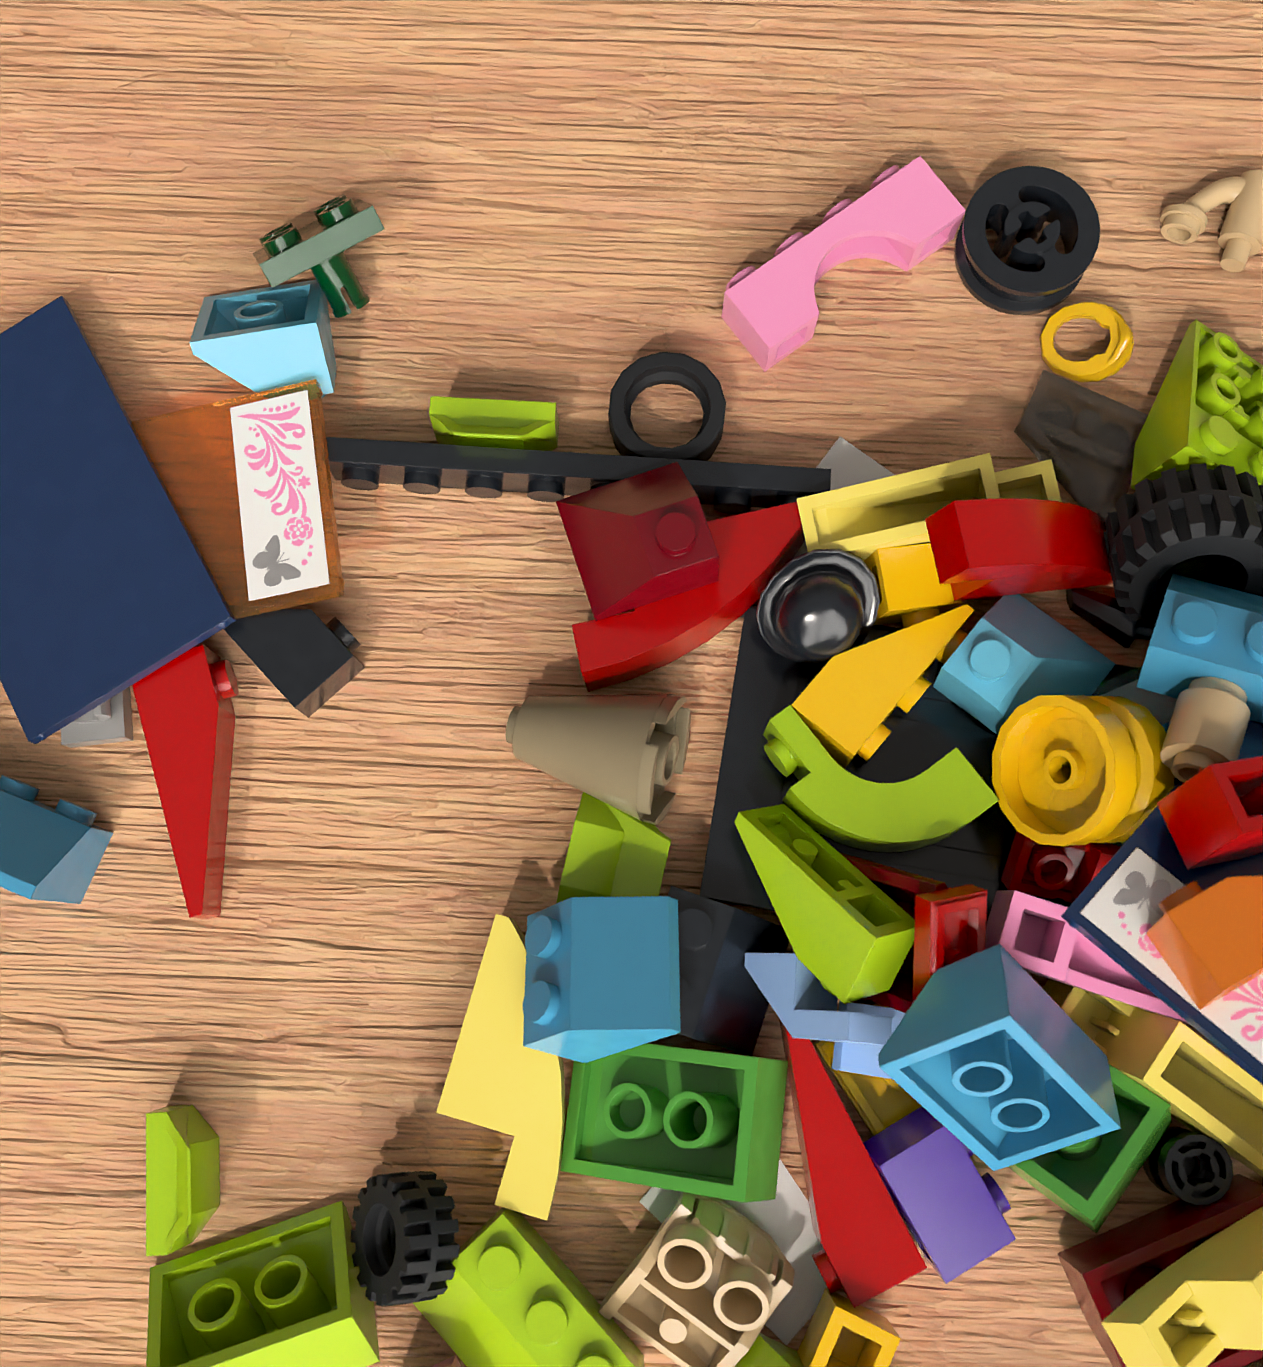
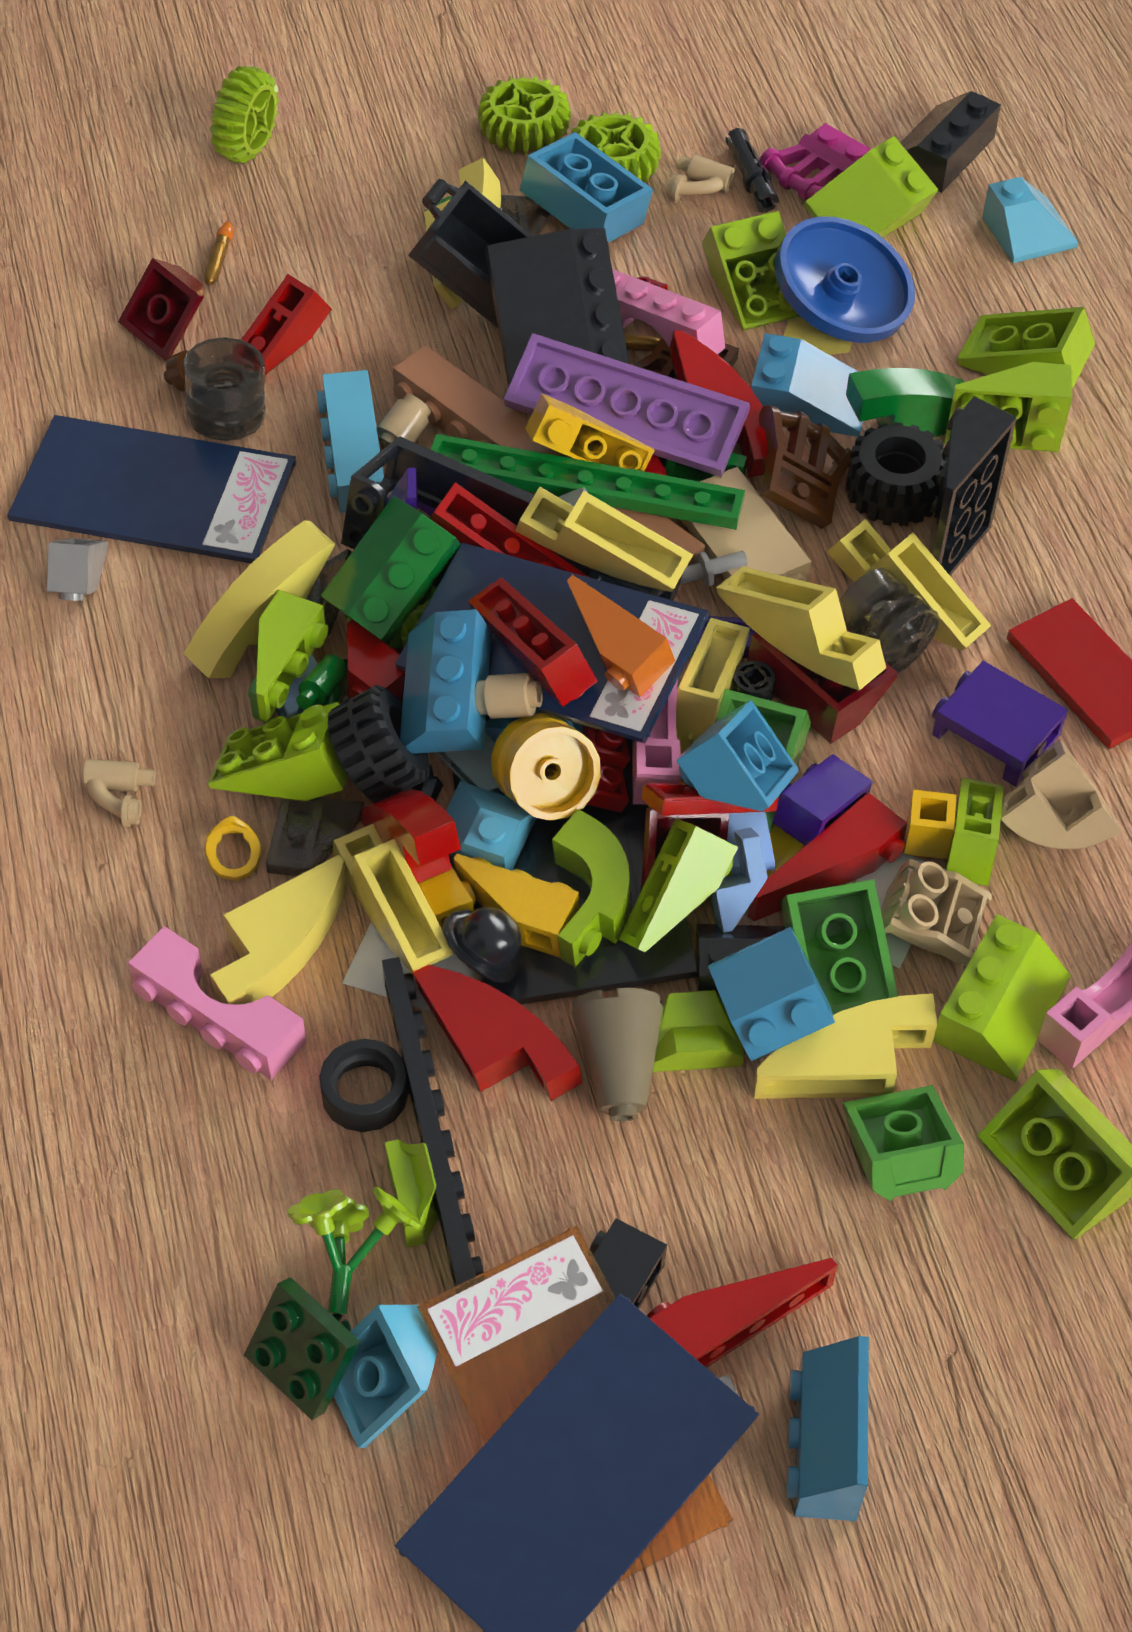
camera: 110 degrees left, 25 degrees down
lime slope [146,1105,220,1256] -> none
black tyre [351,1171,459,1306] -> none
dark red slope [556,462,719,621] -> none
black wheel [954,166,1100,315] -> none
none -> light yellow slope [210,854,347,1005]
none -> lime plant [287,1186,423,1314]
none -> bright green slope [842,1085,964,1201]

